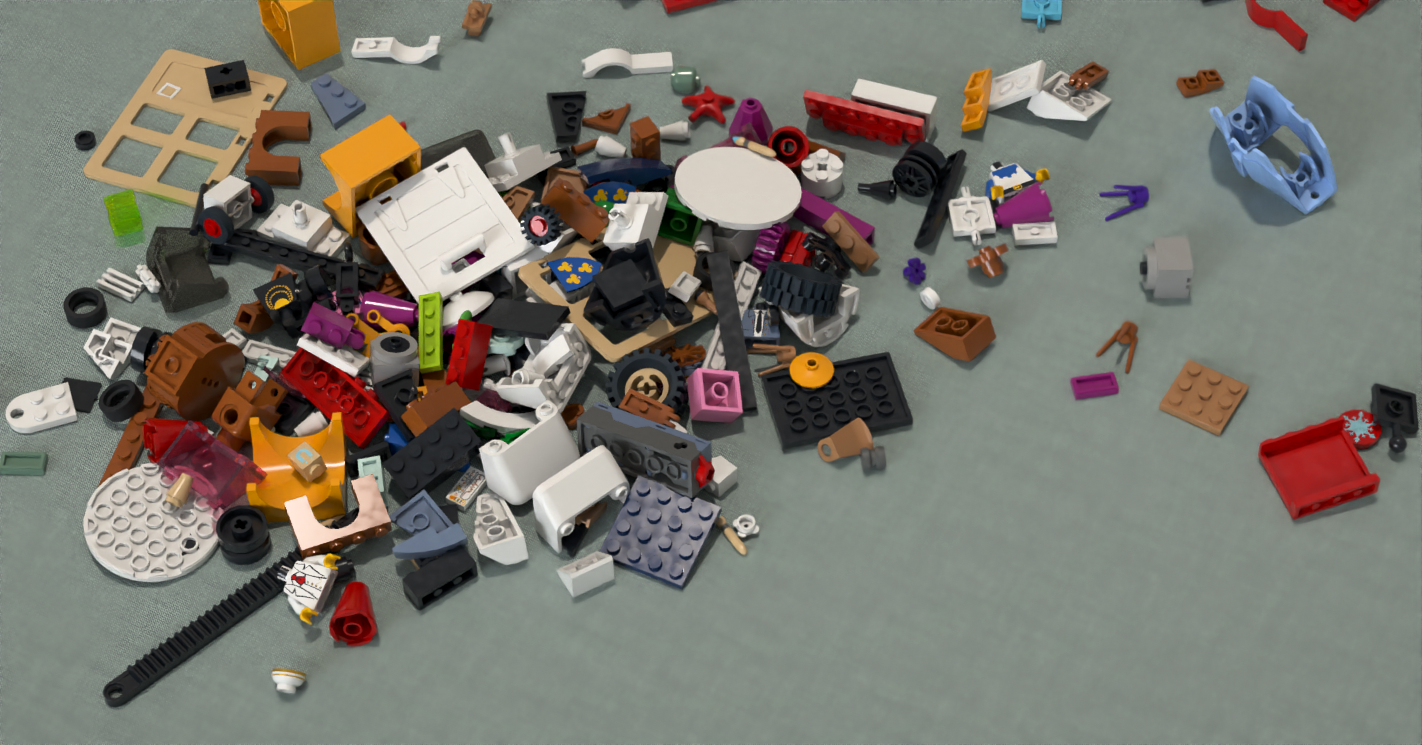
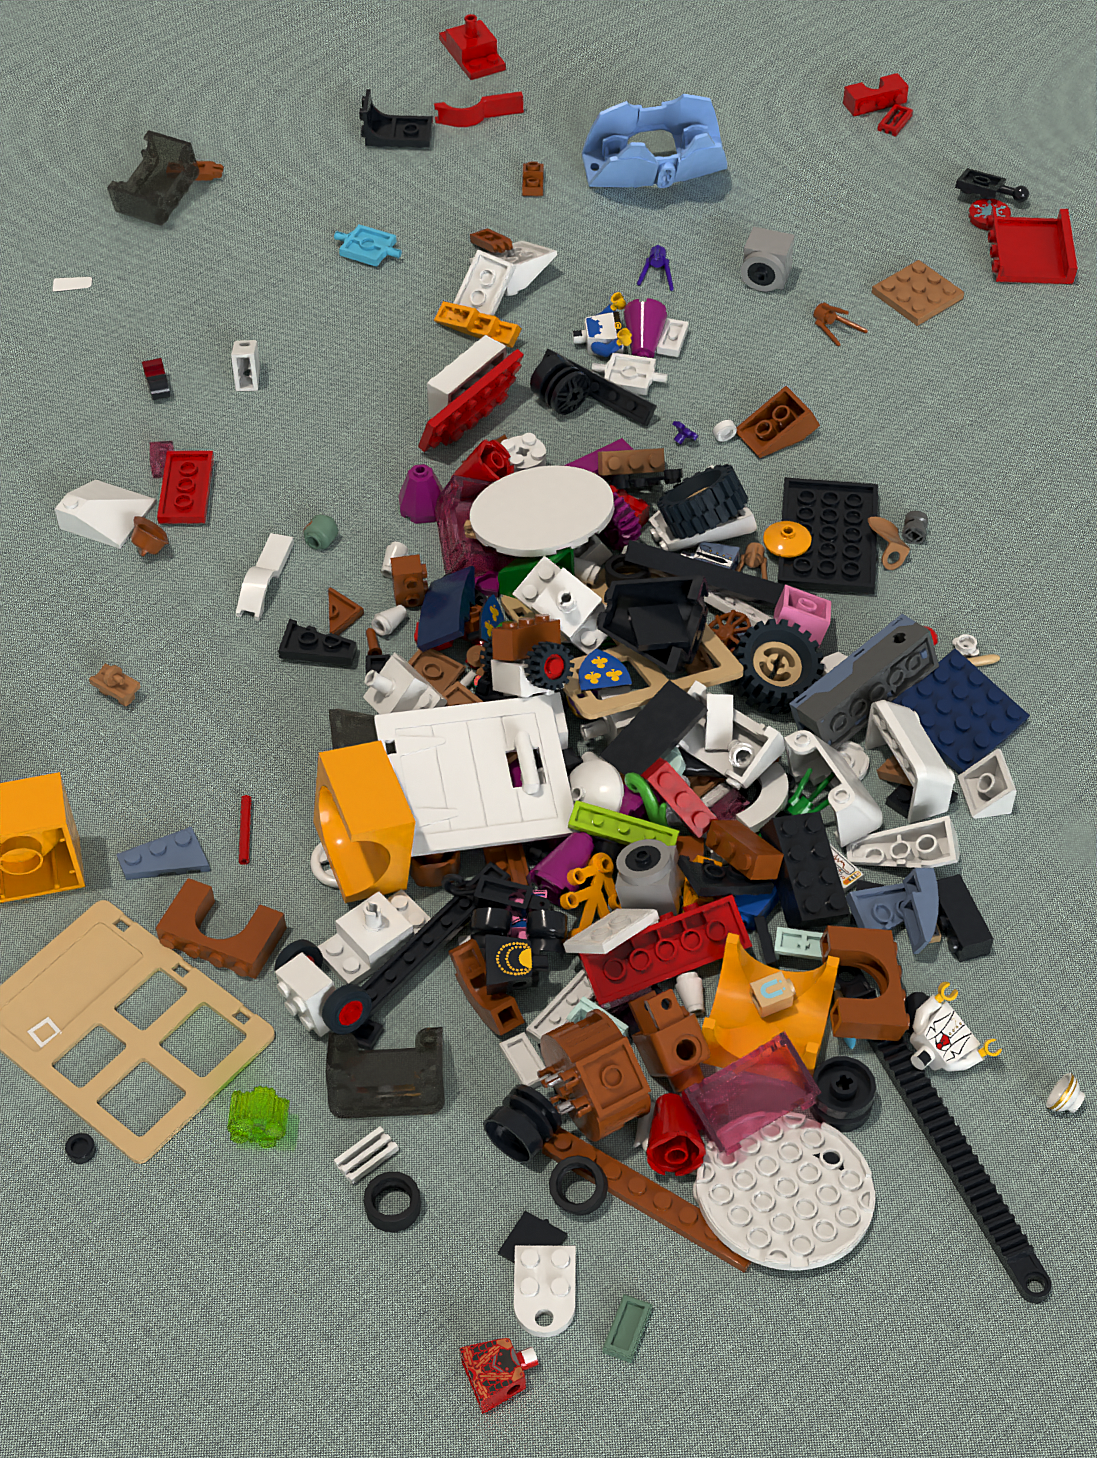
camera: 70 degrees left, 0 degrees up
white slope [84,317,141,380] -> none
white axle [135,264,161,293] -> none
tan cone [165,473,194,509] -> none
black bar [189,183,209,236] -> none
black brick [204,60,251,99] -> none
magenta brick [301,302,365,349] -> none
red cone [329,581,377,646] -> none
white piece [351,36,442,64] -> none
dark orange hinge [619,388,680,429] -> none
red animal [681,85,735,123] -> none
tan piece [732,136,776,157] -> none
black tile [767,304,779,327] -> none
black cone [858,180,897,200] -> none
dark orange plant [967,243,1009,278] -> none
magenta tile [1070,372,1119,400] -> none

